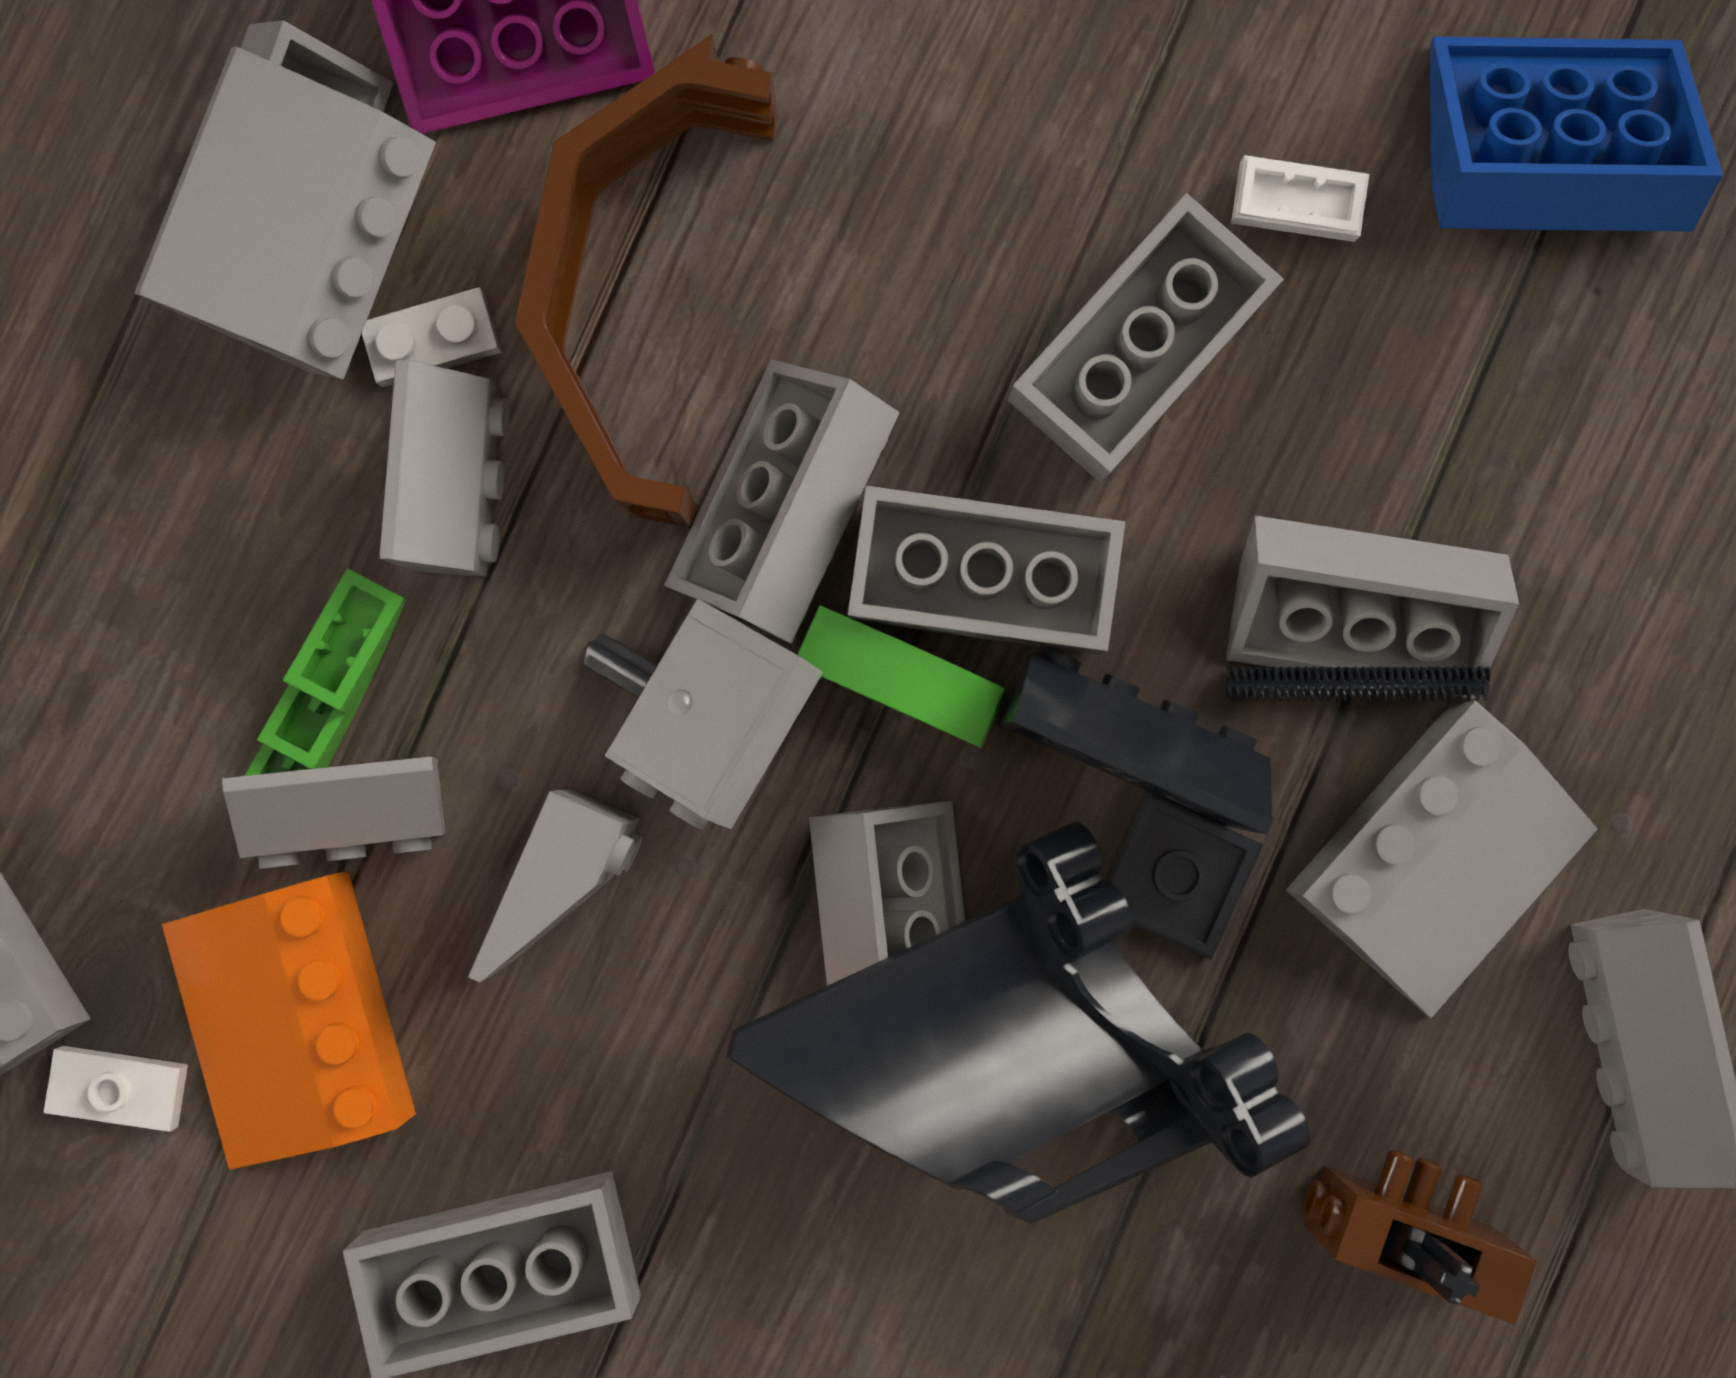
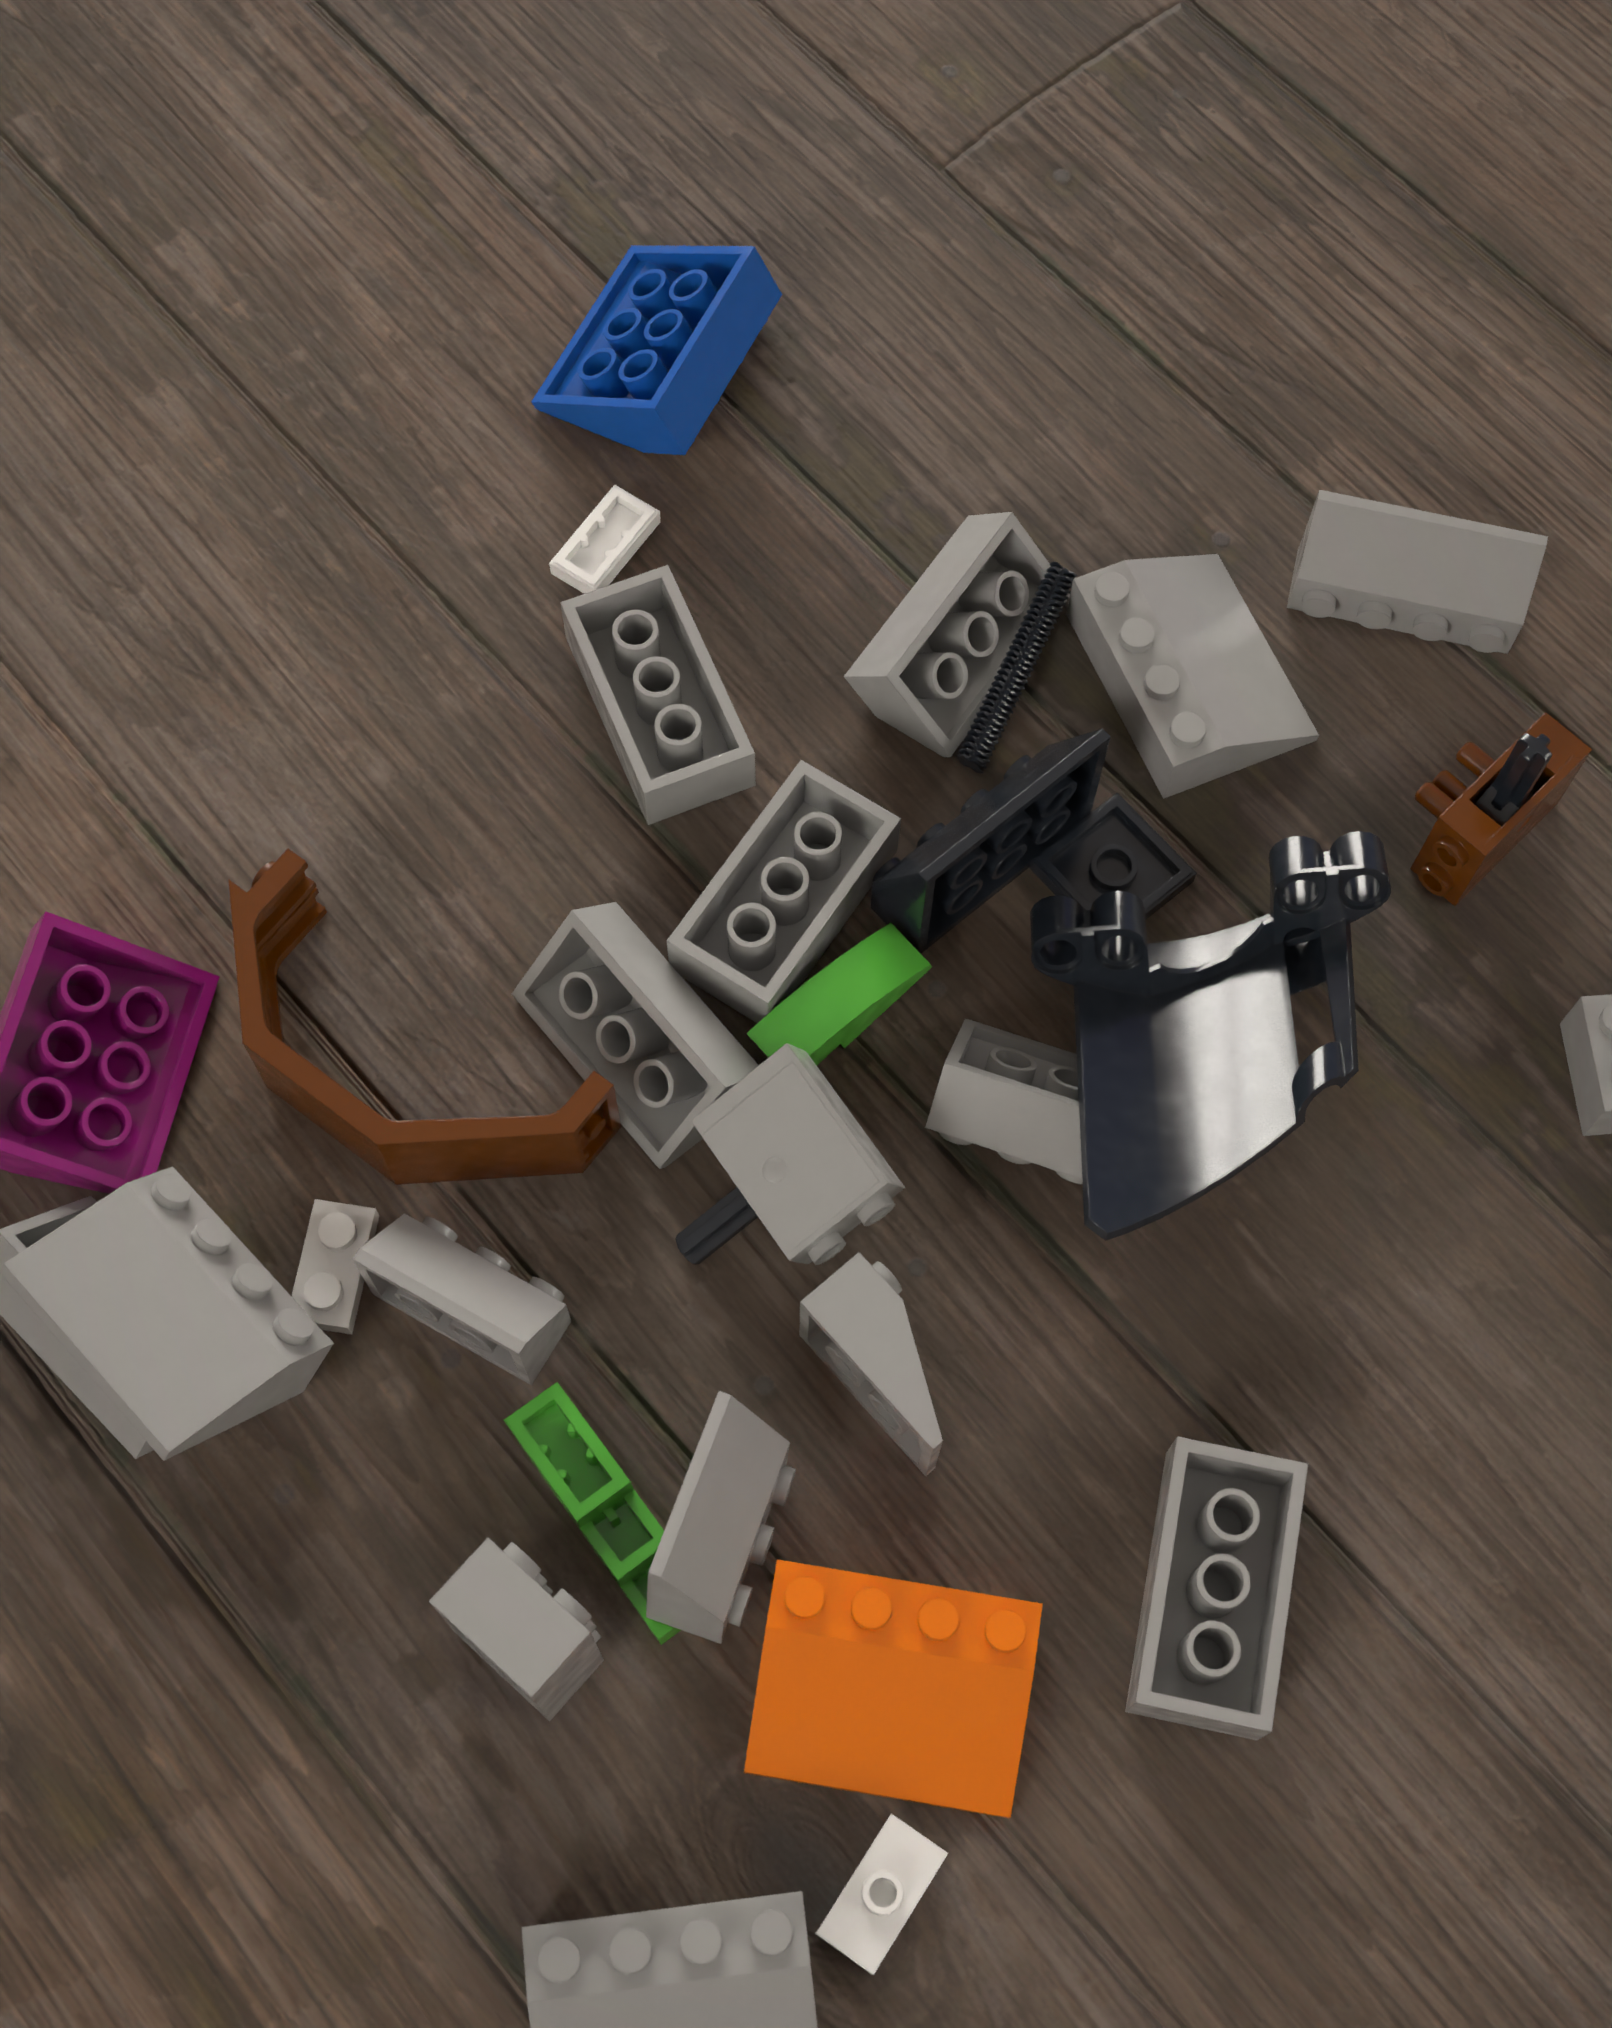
camera: 65 degrees left, 20 degrees down
none -> light grey brick [429,1538,604,1722]

